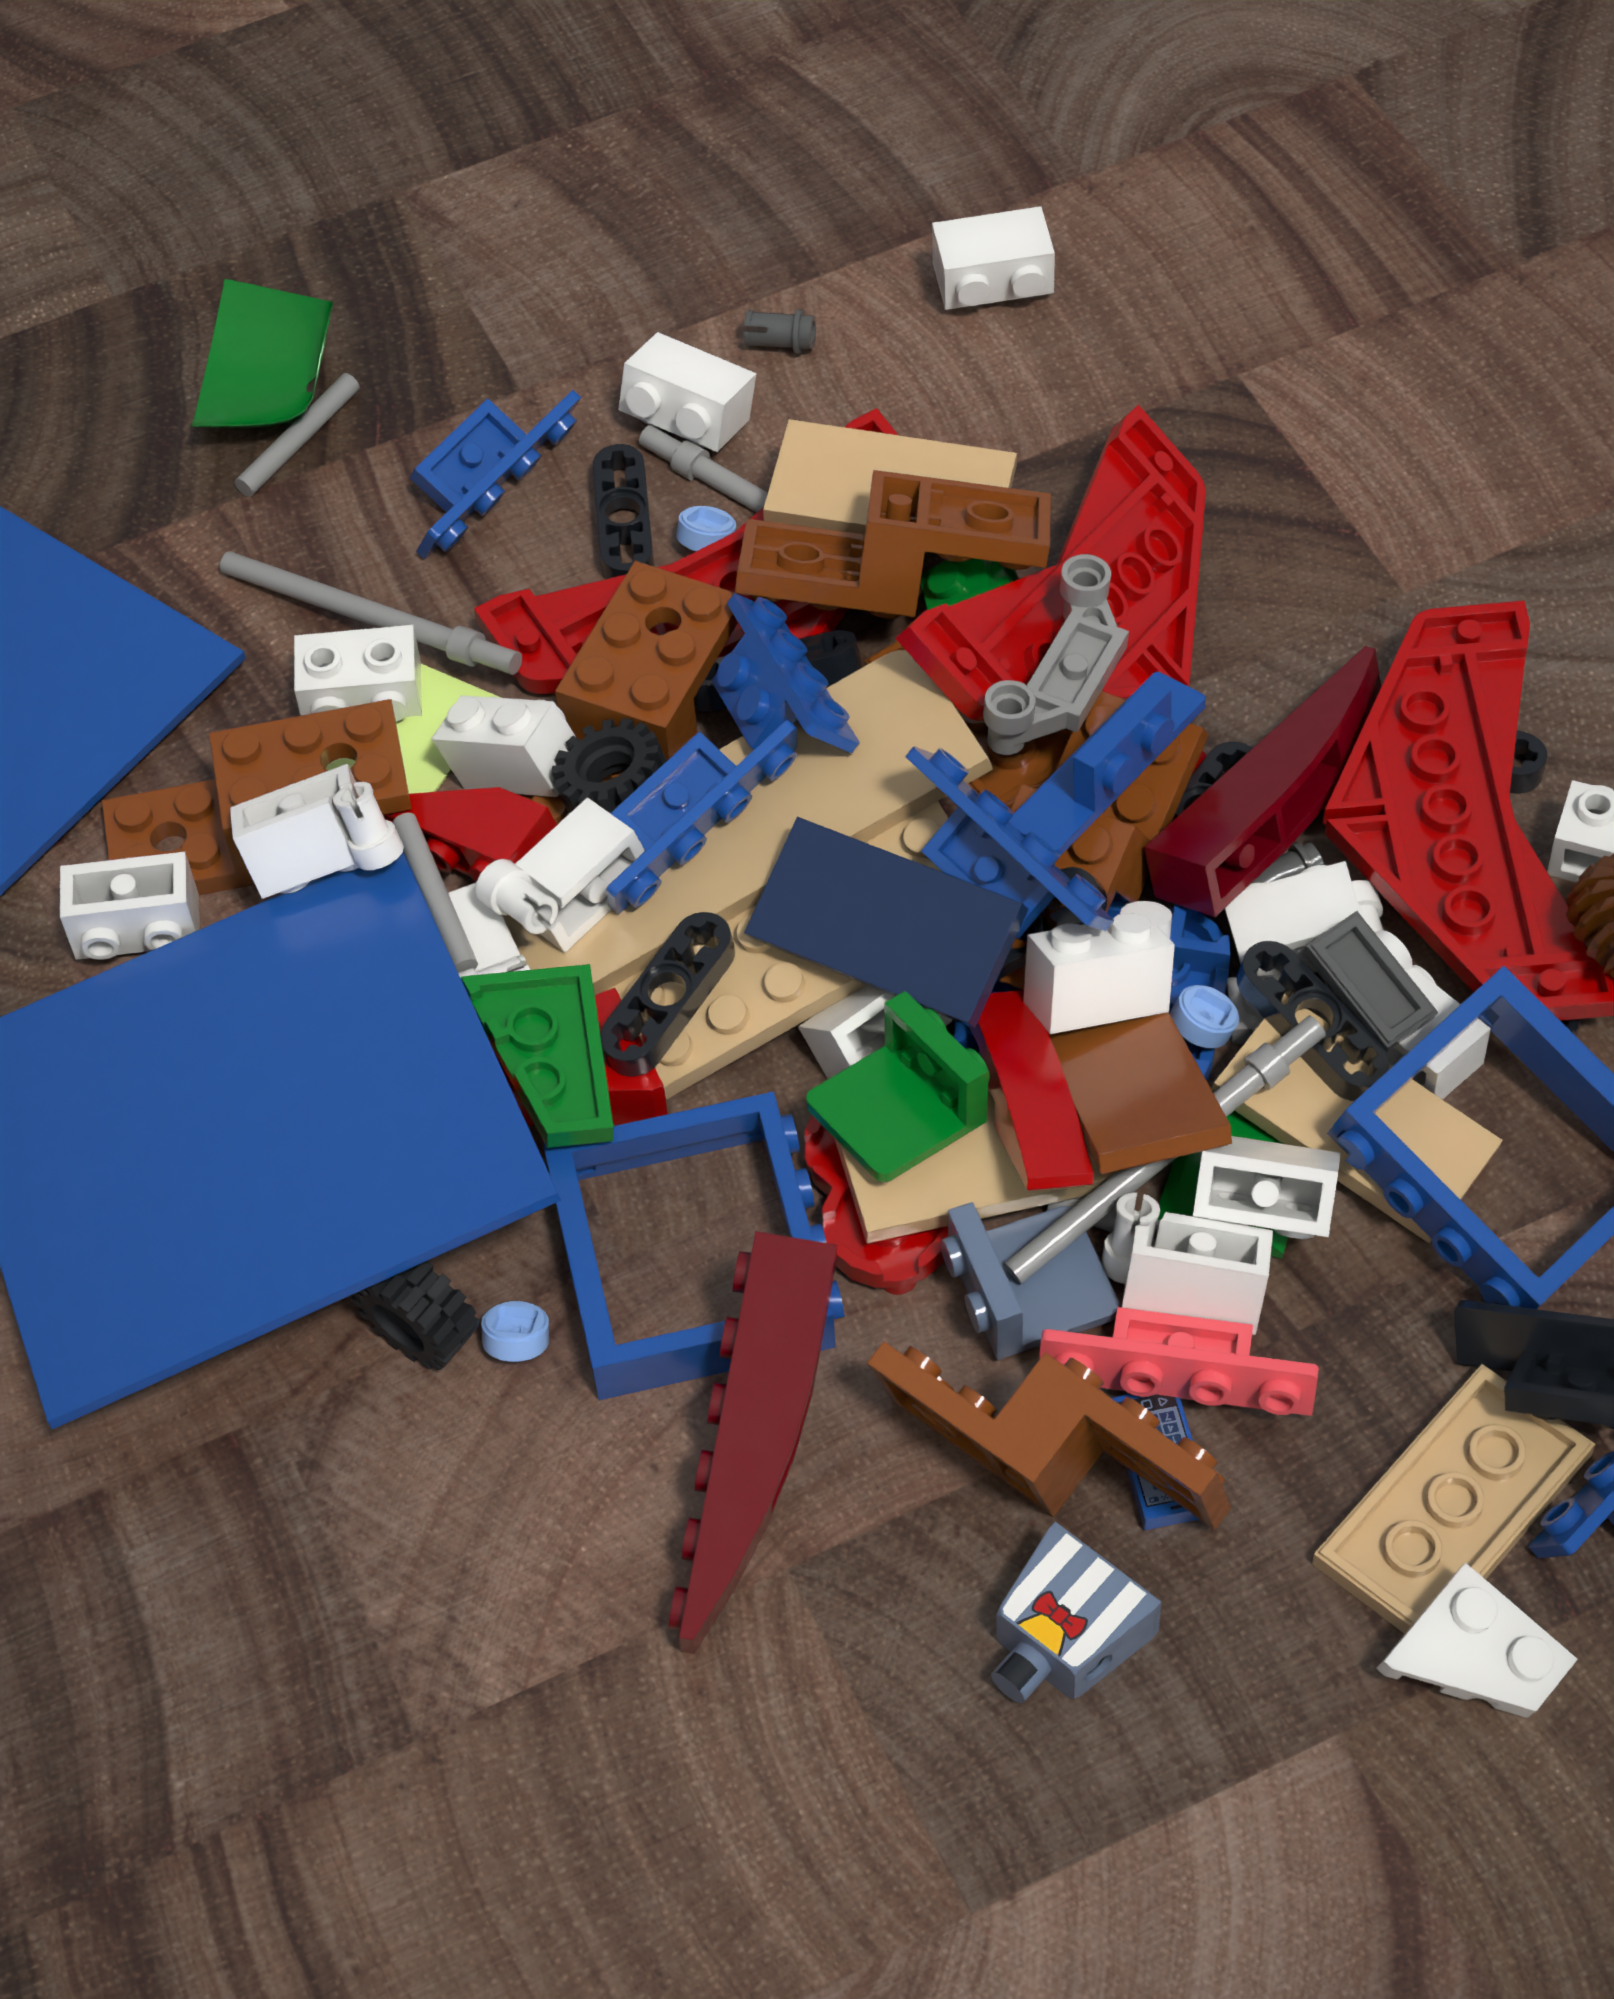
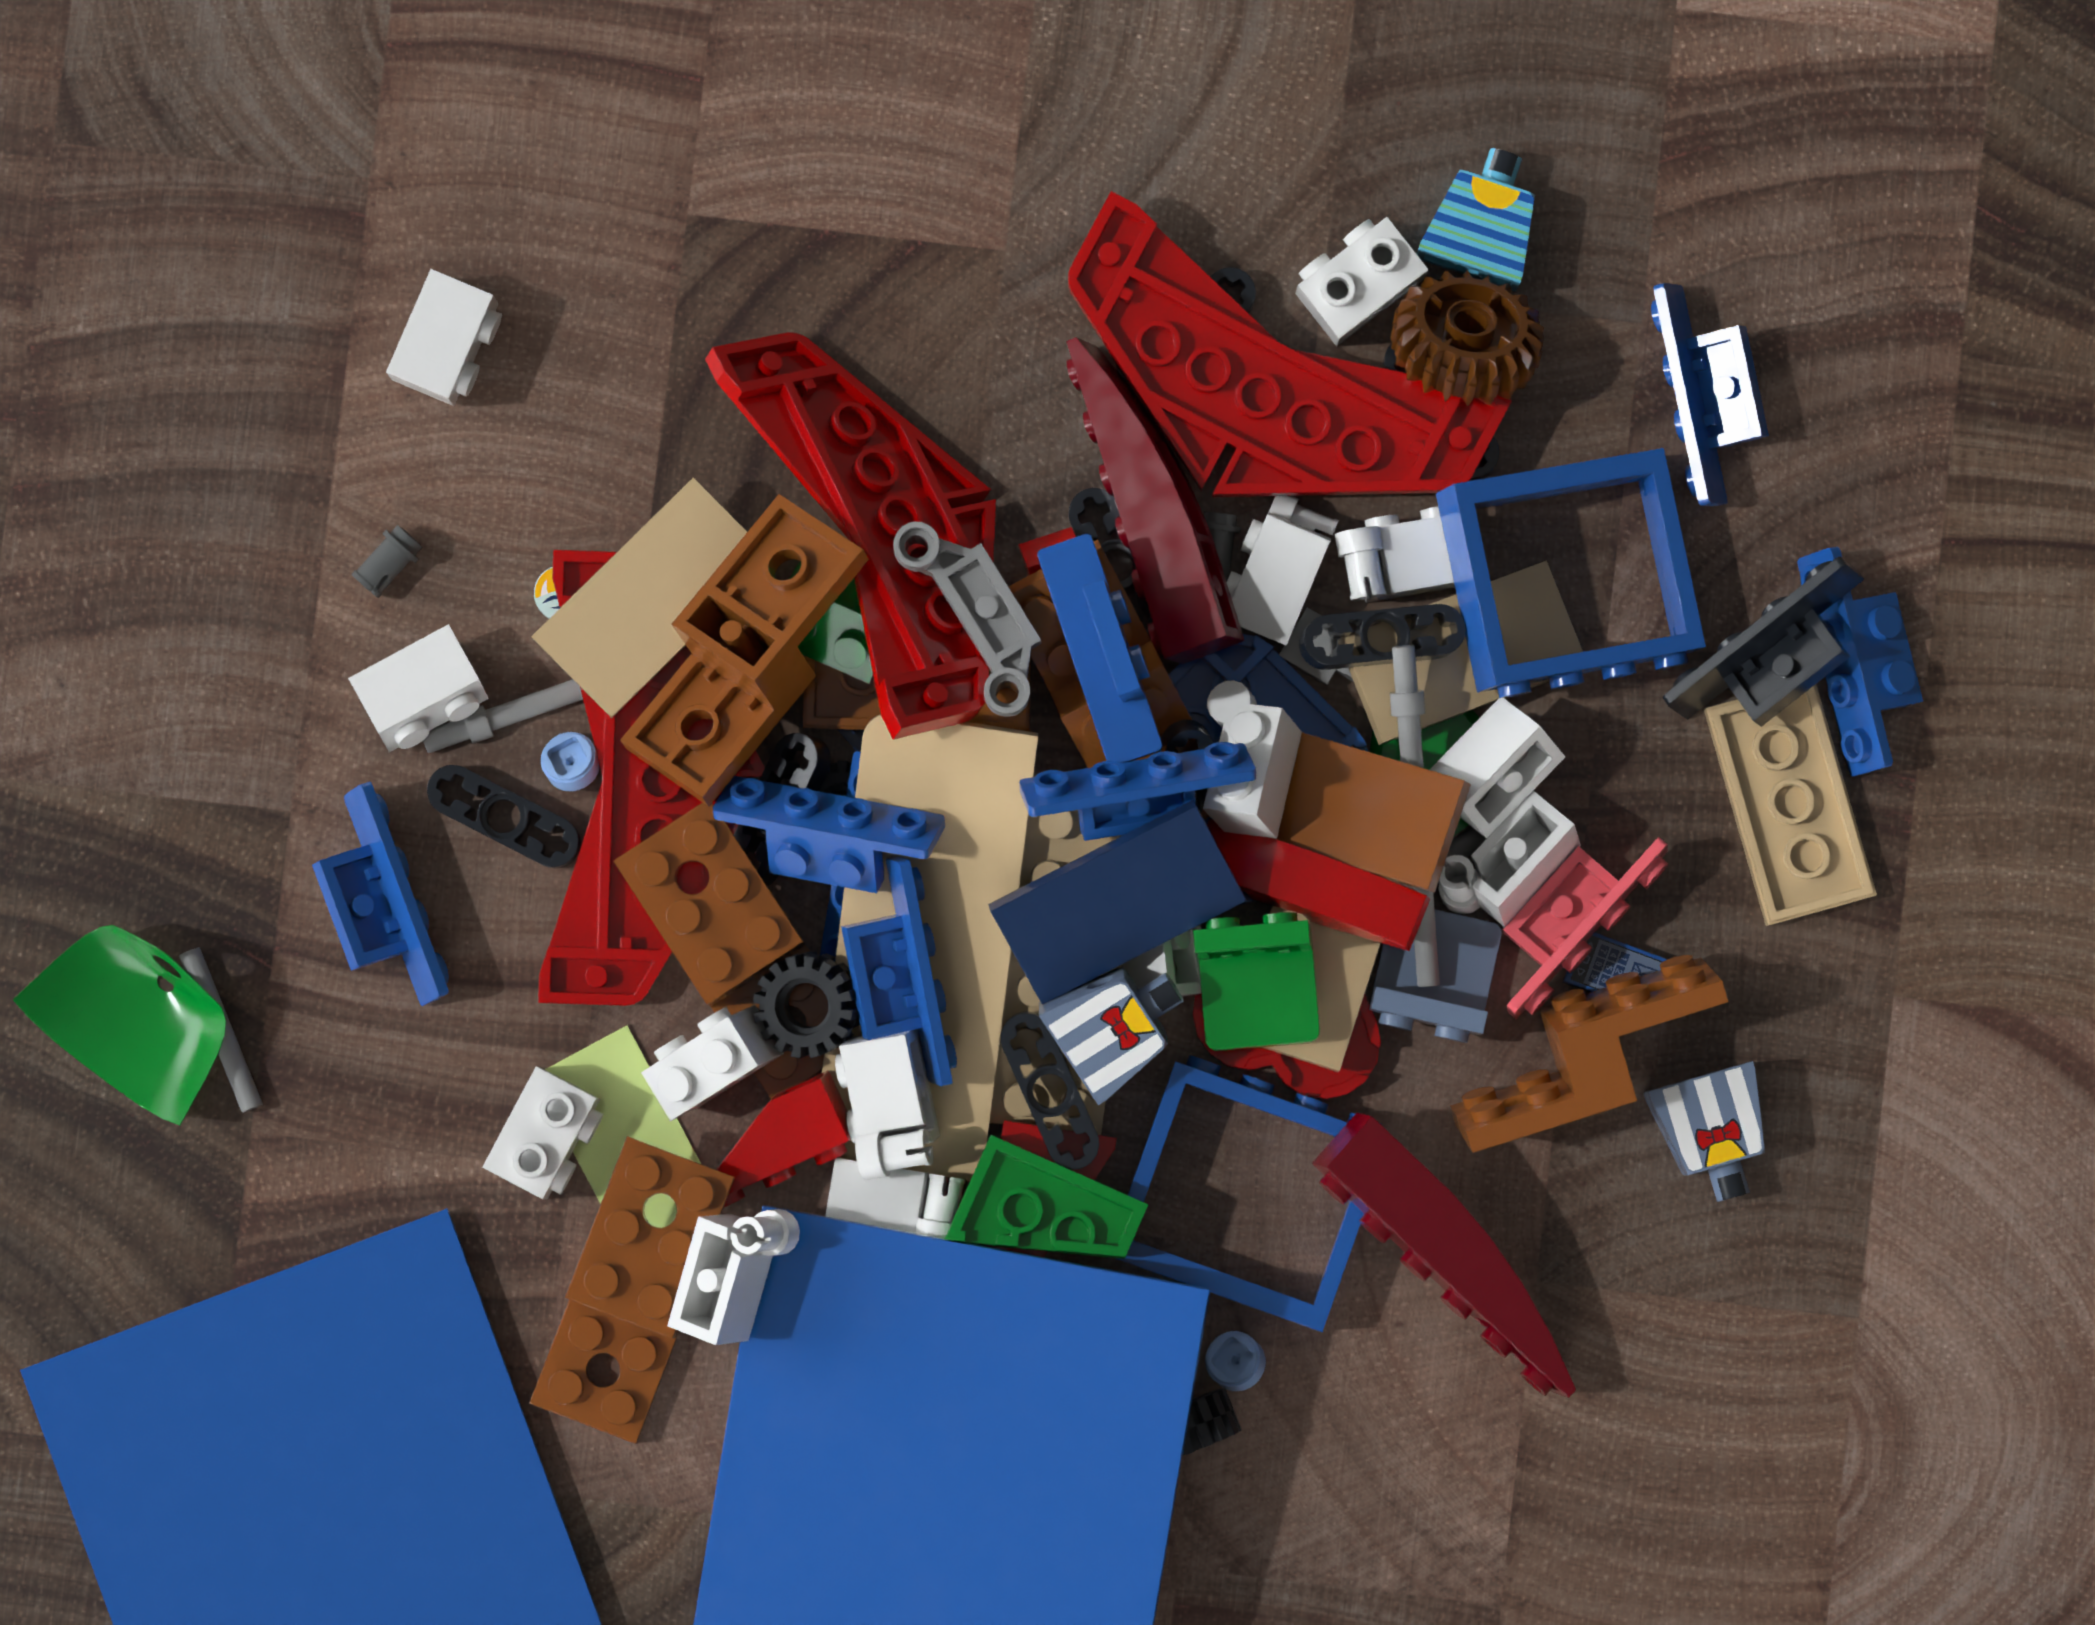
camera: 60 degrees left, 30 degrees up
white brick [60,852,200,960] -> none
light grey bar [220,551,522,675] -> none
light grey bar [393,813,478,973] -> none
light blue tile [1170,985,1239,1048] -> none
dark grey tile [1302,911,1438,1052] -> none
white wing [1376,1563,1578,1718] -> none
none -> torso [1039,967,1184,1105]

